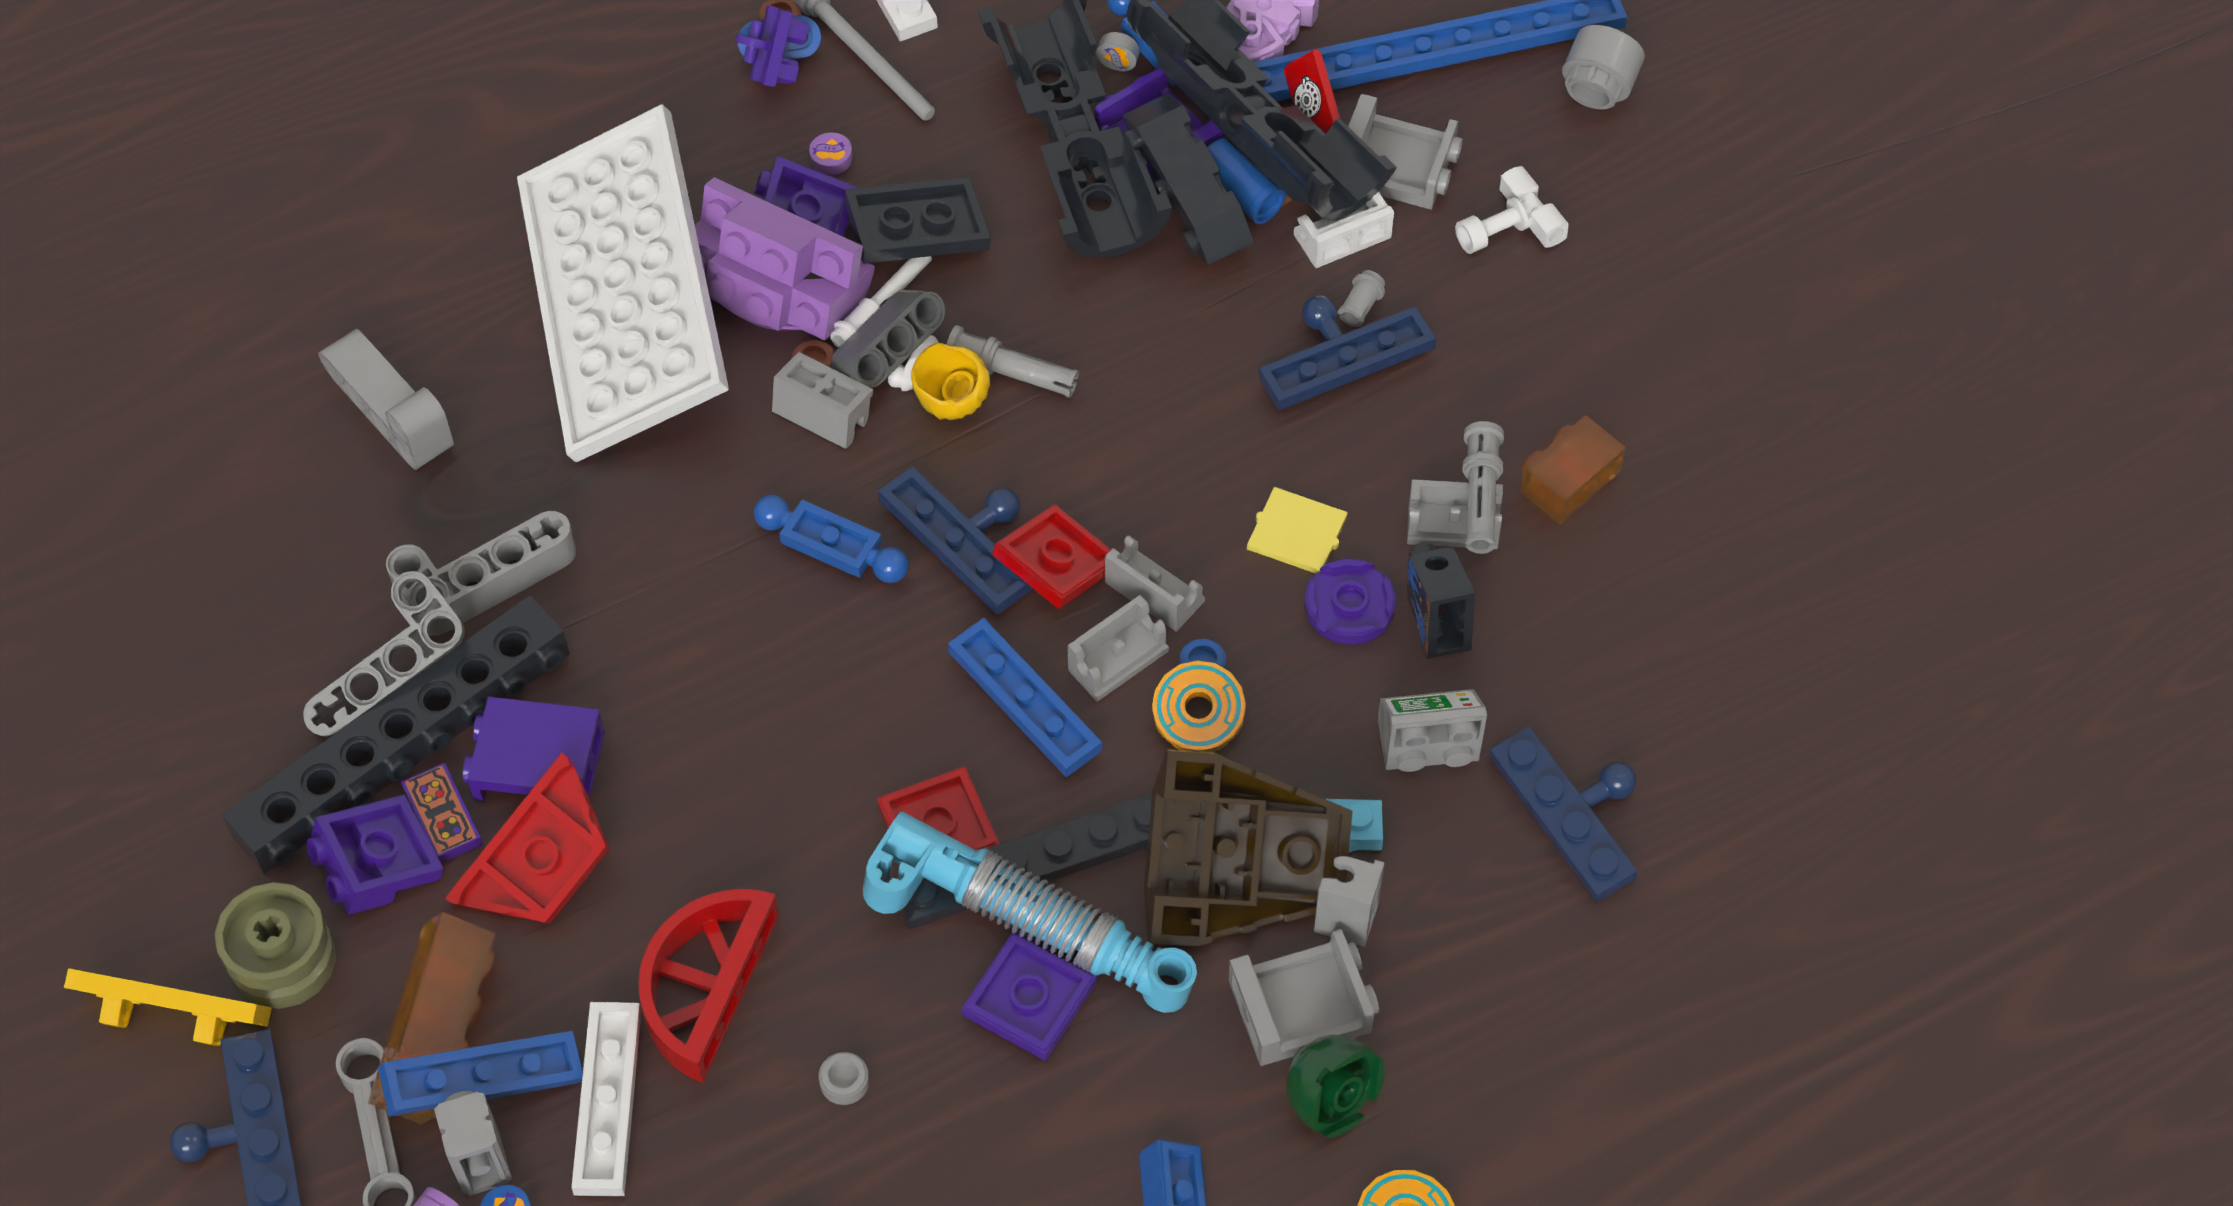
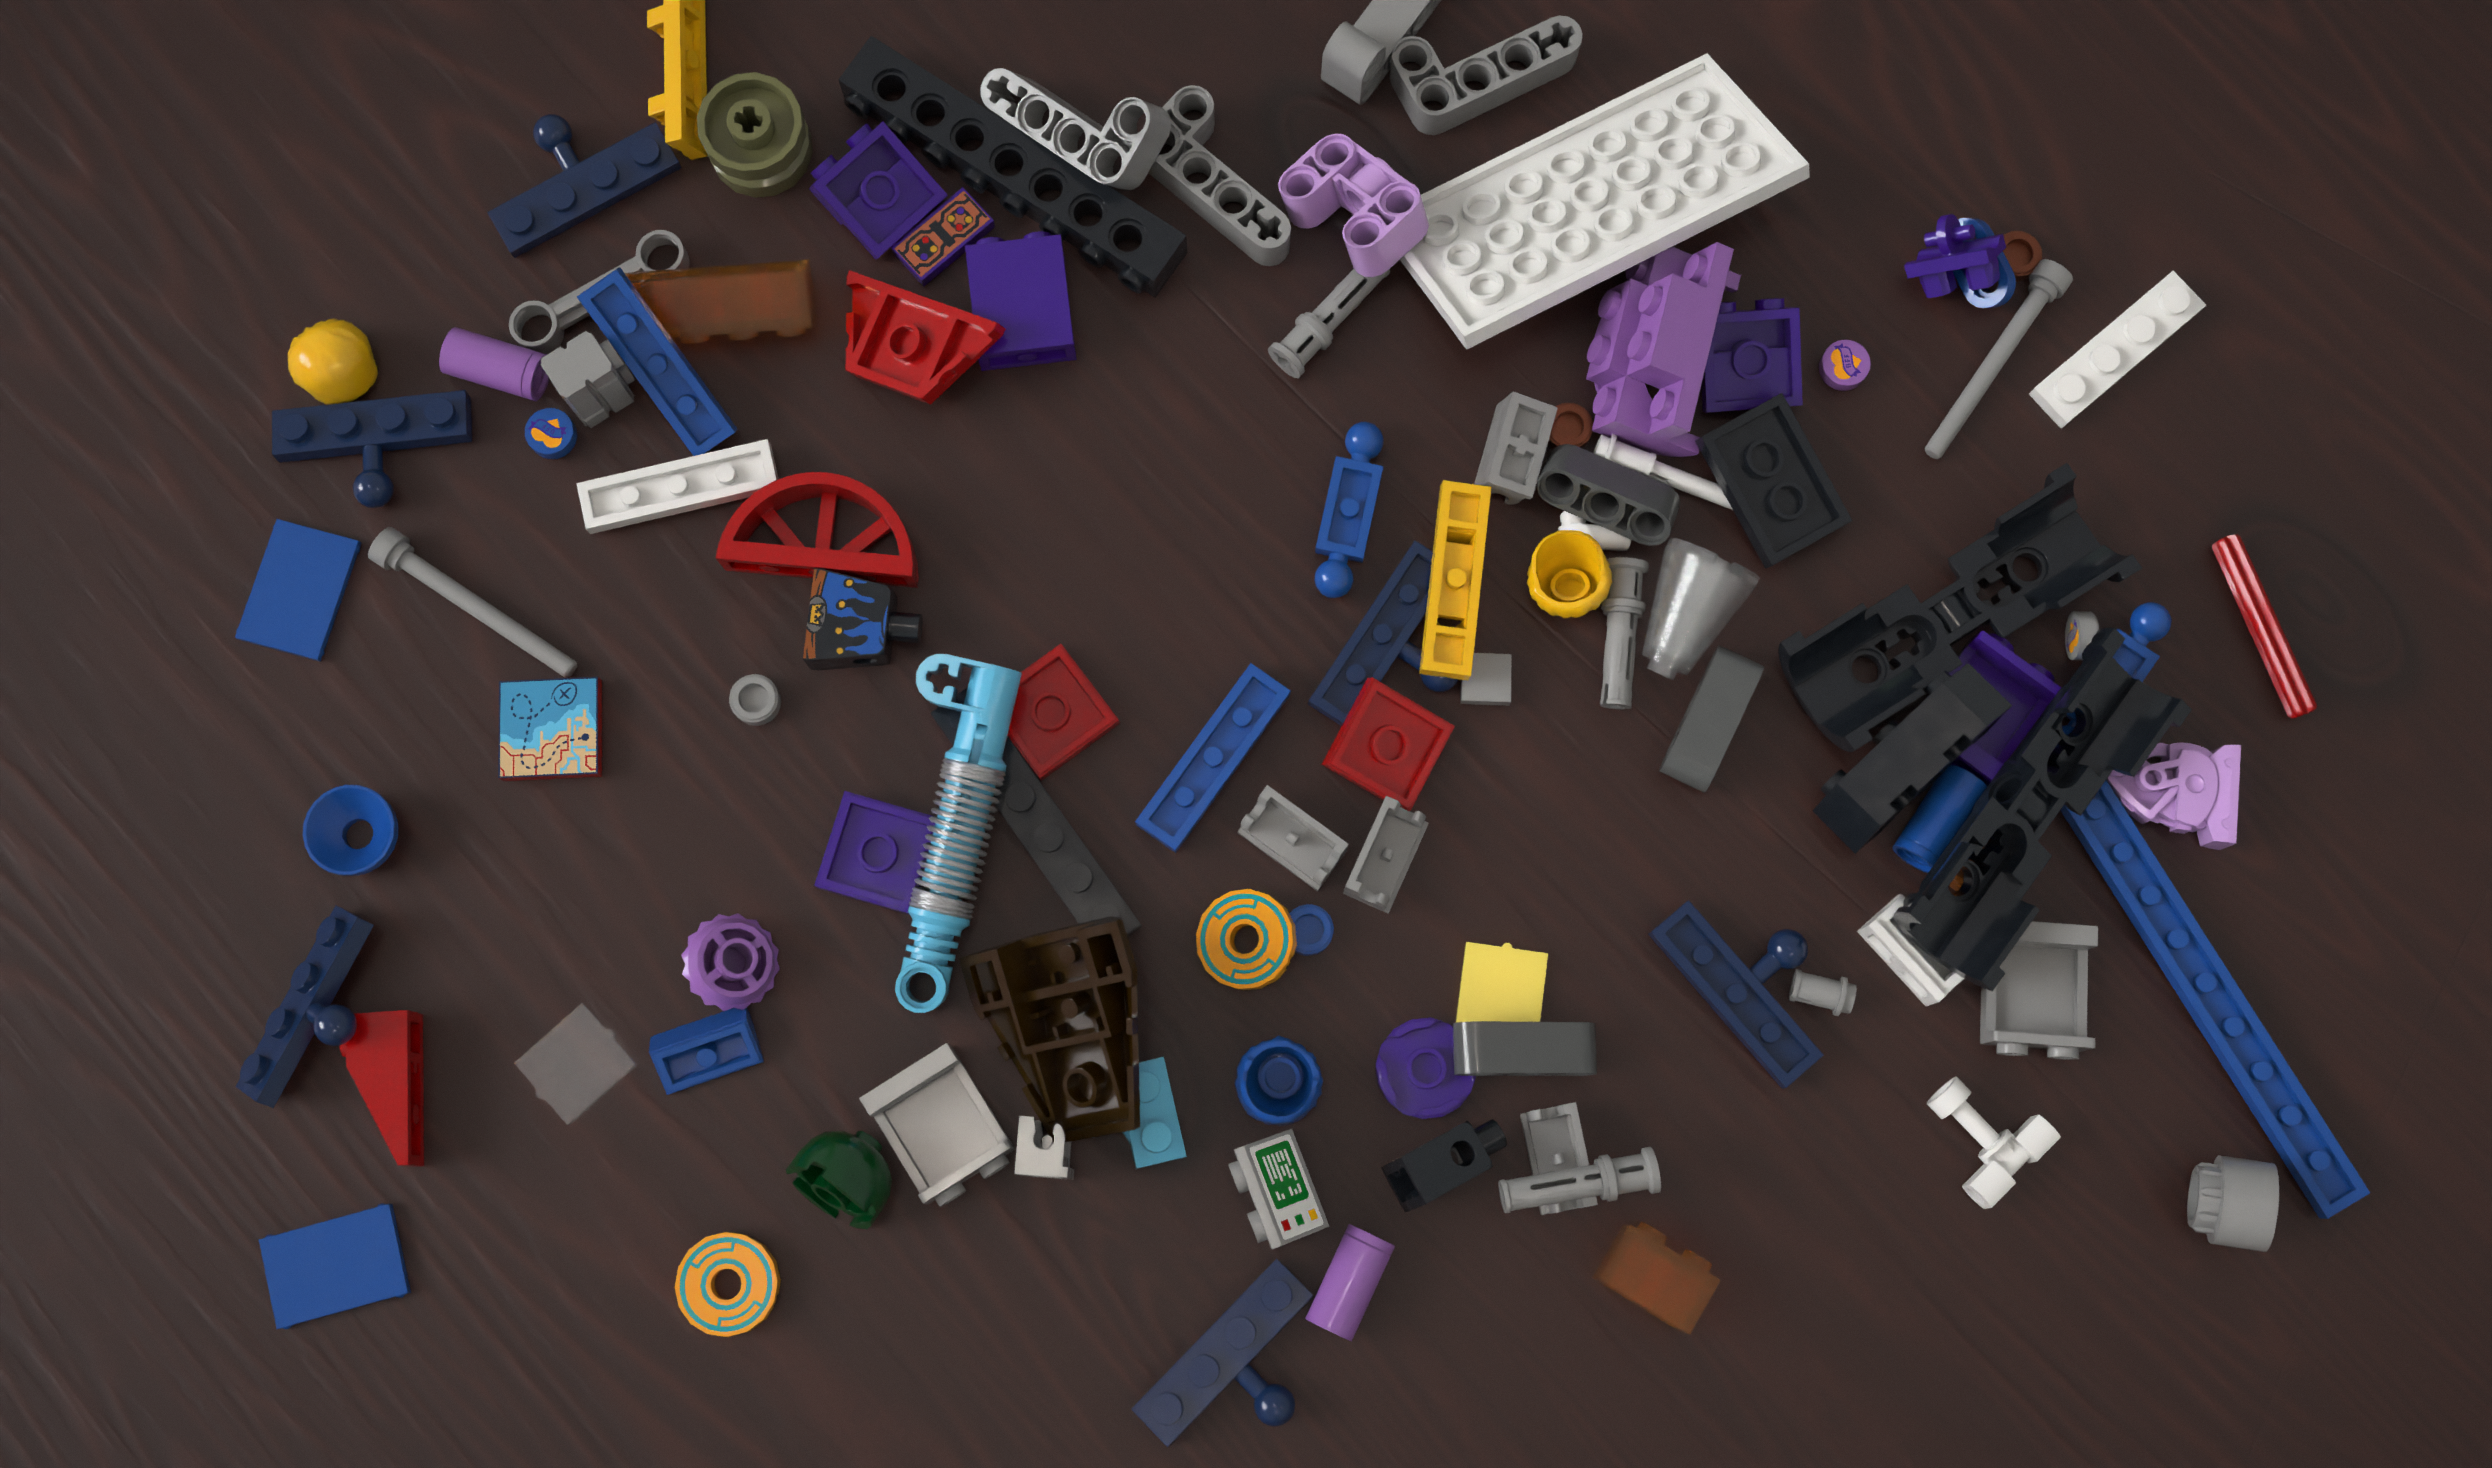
camera: 75 degrees right, 20 degrees up
red slope [1284,49,1340,134] -> none
none -> medium lavender piece [681,913,780,1011]
none -> torso [803,568,923,671]
none -> blue hair [1234,1036,1324,1126]
none -> light grey pin [1268,269,1390,378]
none -> lavender beam [1278,134,1429,277]
none -> medium lavender pin [1305,1224,1395,1342]
none -> light grey beam [1389,15,1583,135]
none -> yellow hinge [1419,480,1491,681]
none -> dark grey beam [1453,1021,1597,1076]
none -> light grey tile [1460,653,1512,706]
none -> clear cone [1642,538,1760,680]
none -> dark grey beam [1659,645,1764,793]

